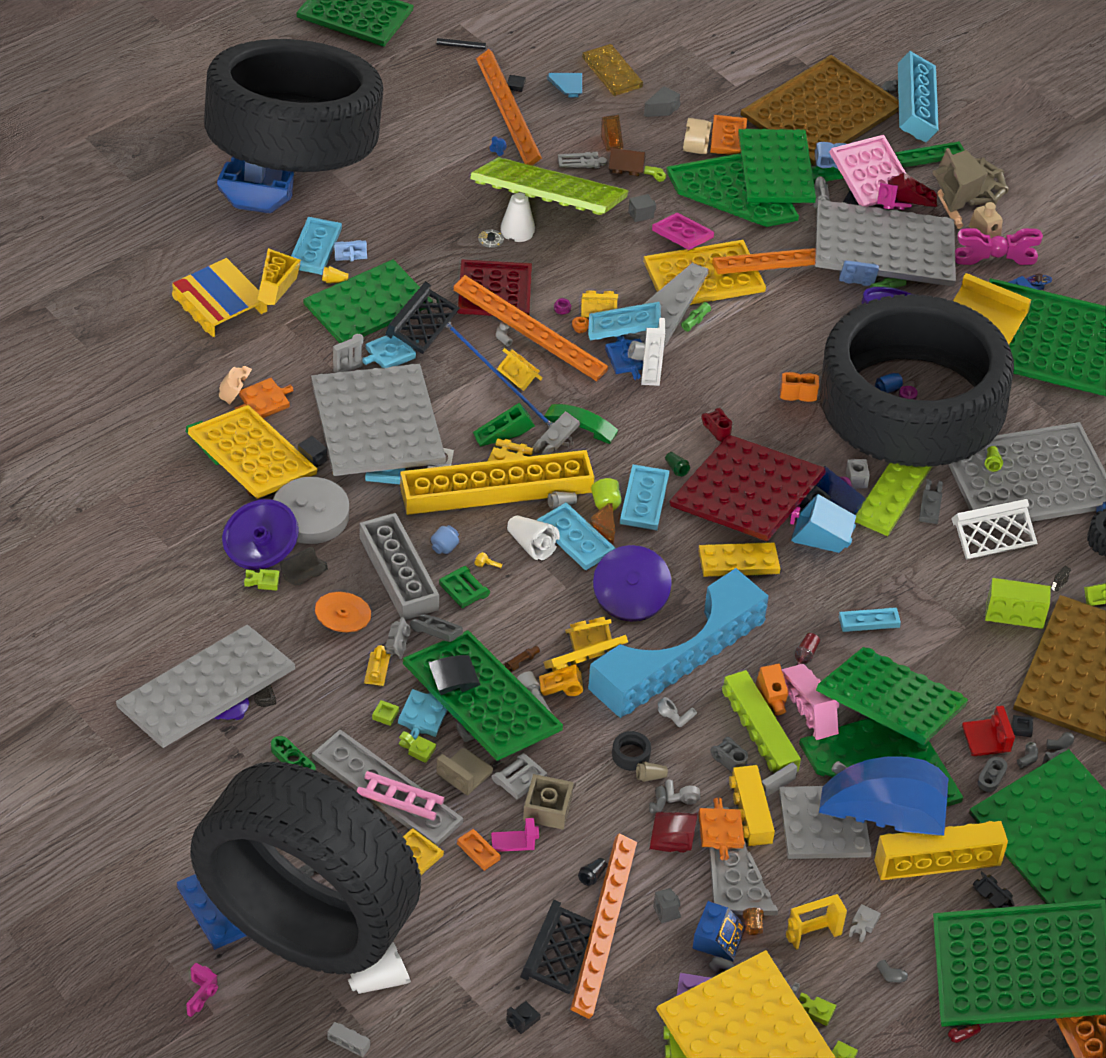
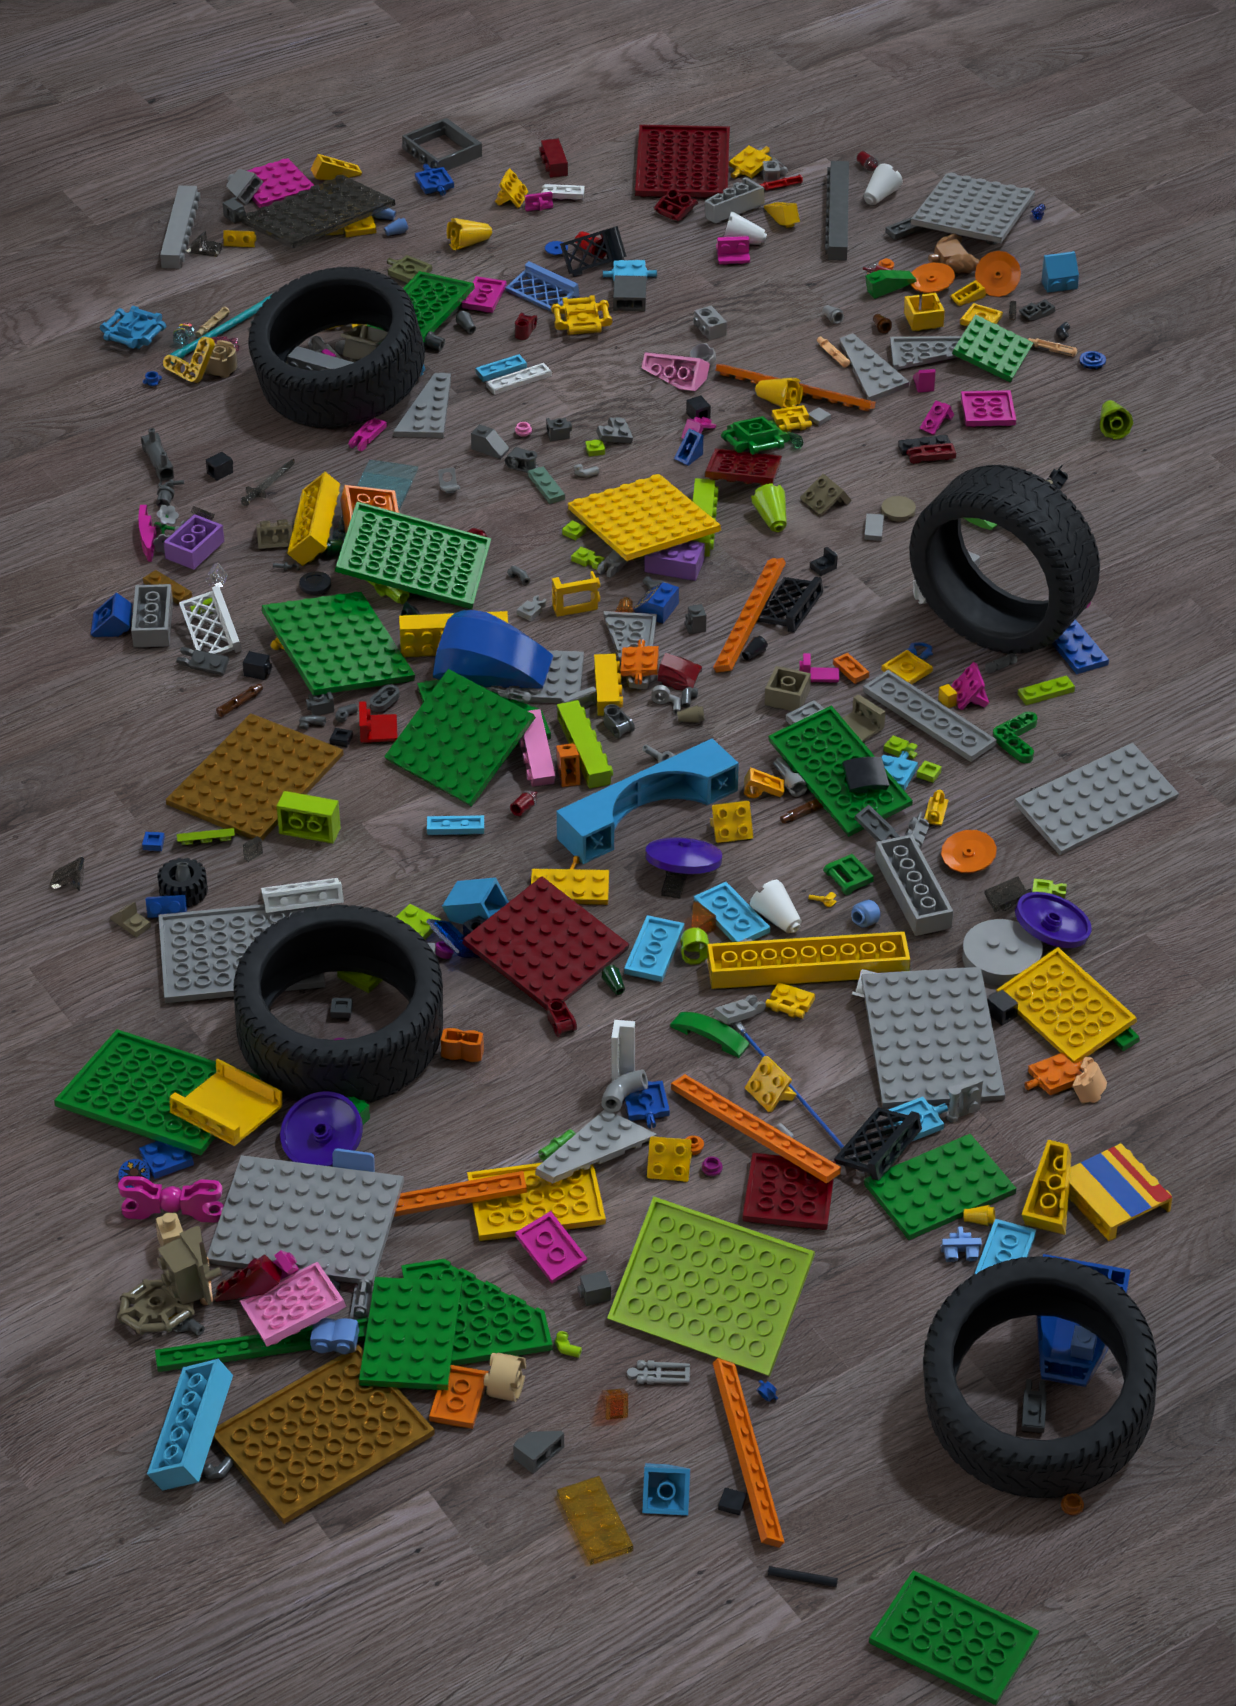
camera: 170 degrees left, 5 degrees down
bright pink bar [357,771,444,821] -> none
green slope [473,402,535,447] -> none
yellow plate [543,635,628,671] -> none
medium azure plate [588,302,661,340] -> none
reddish brown slope [609,148,646,176] -> none
black tyre [612,731,651,771] -> none

